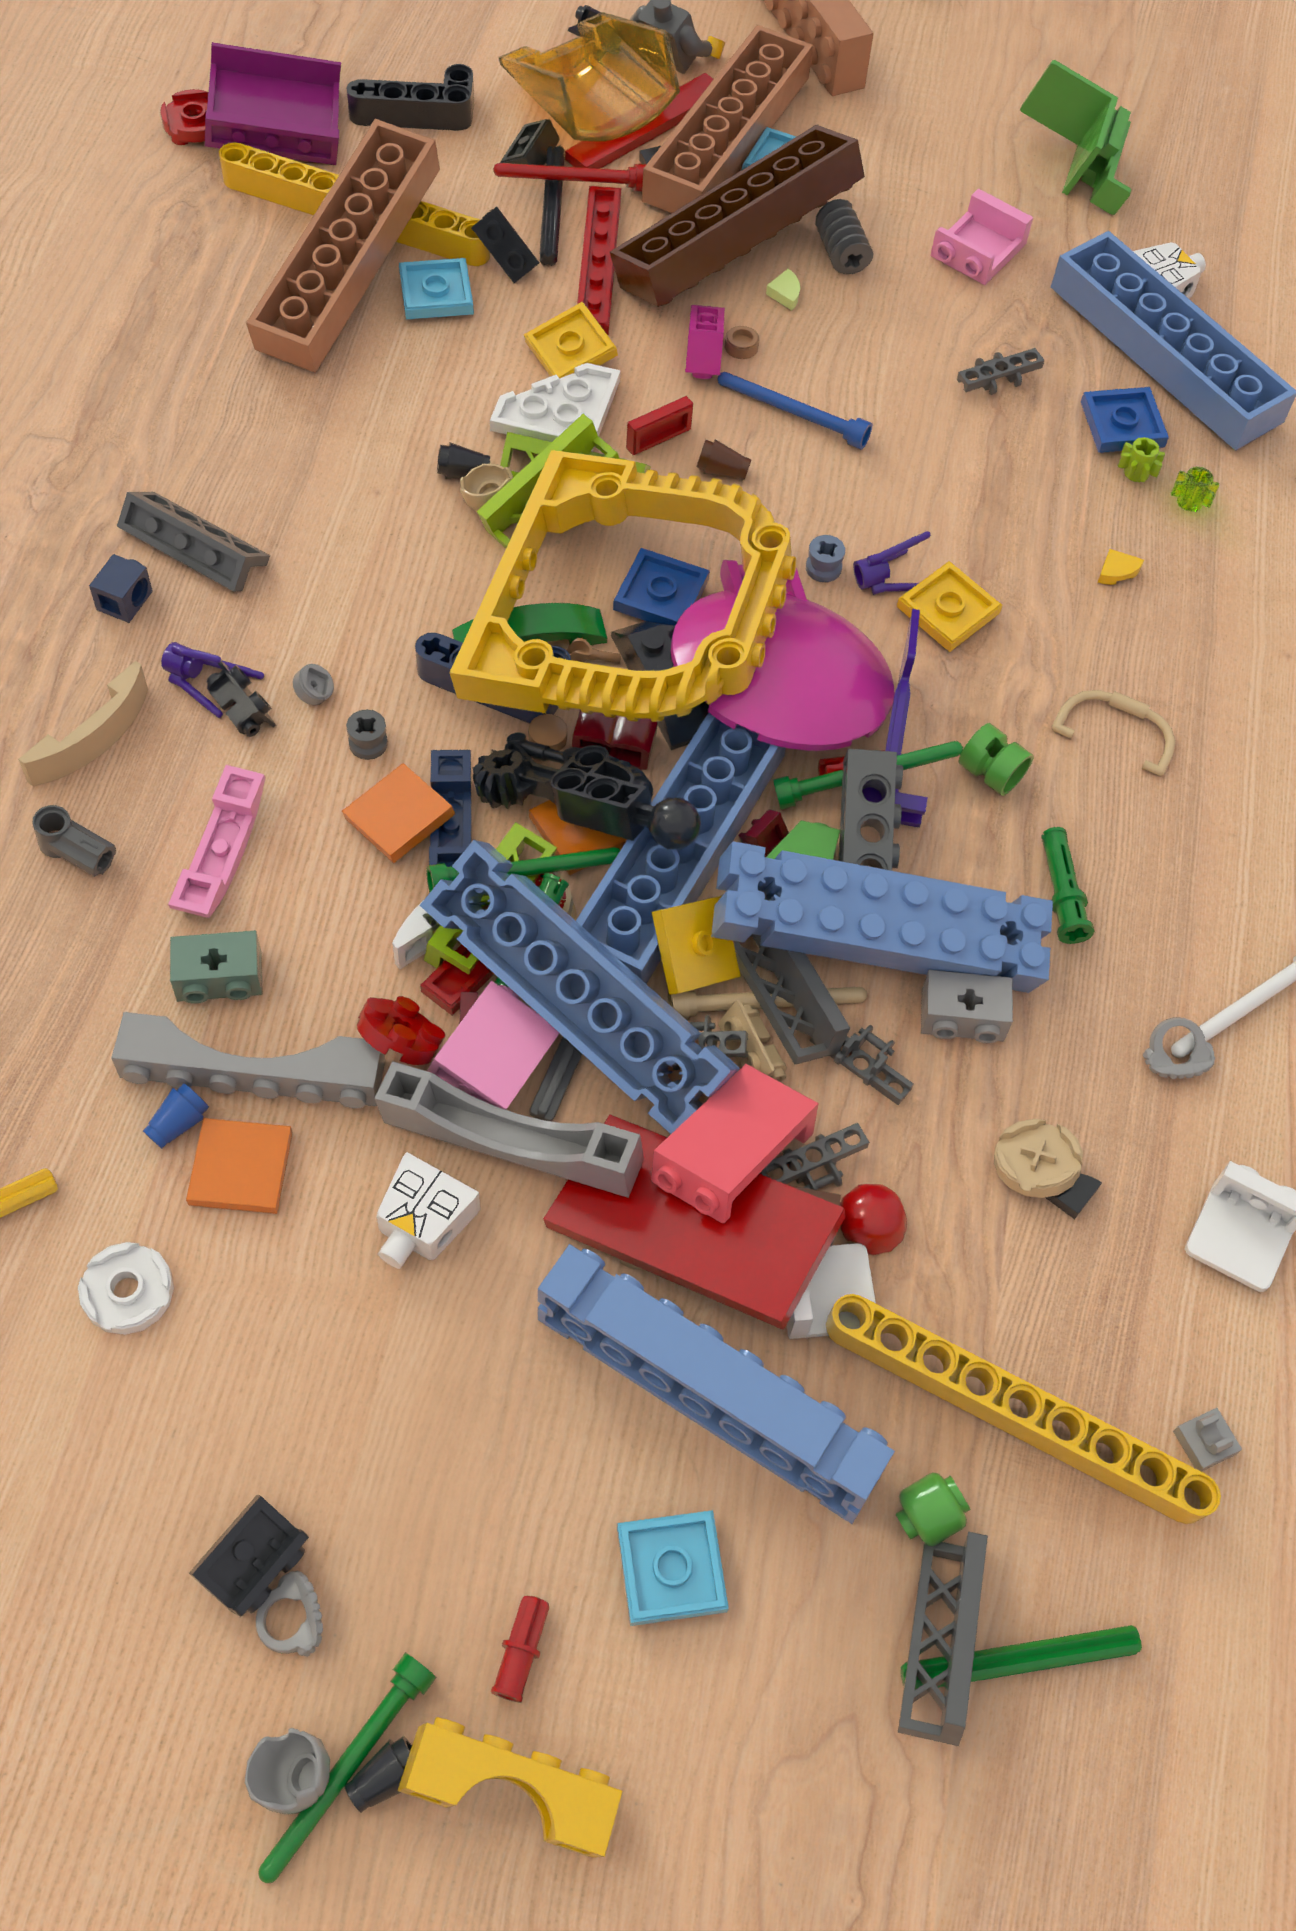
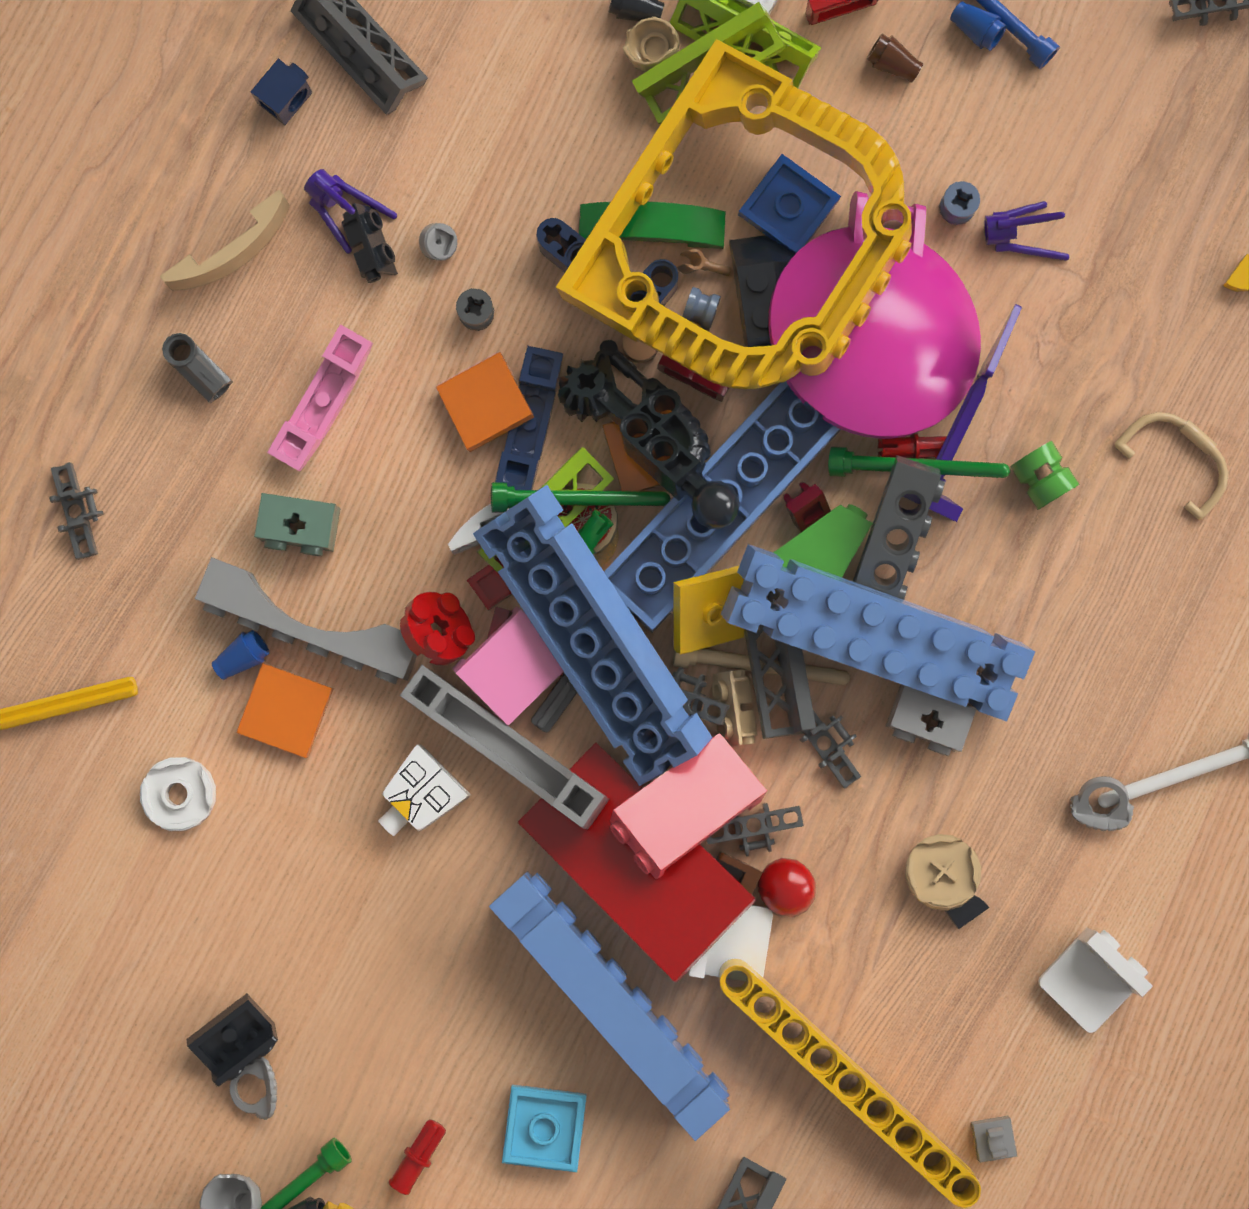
camera: 25 degrees right, 25 degrees up
yellow plate [896,561,1003,652] -> none
bright green head [896,1472,971,1546] -> none
green pin [1041,827,1095,944] -> none
none -> blue cone [950,1,1007,51]

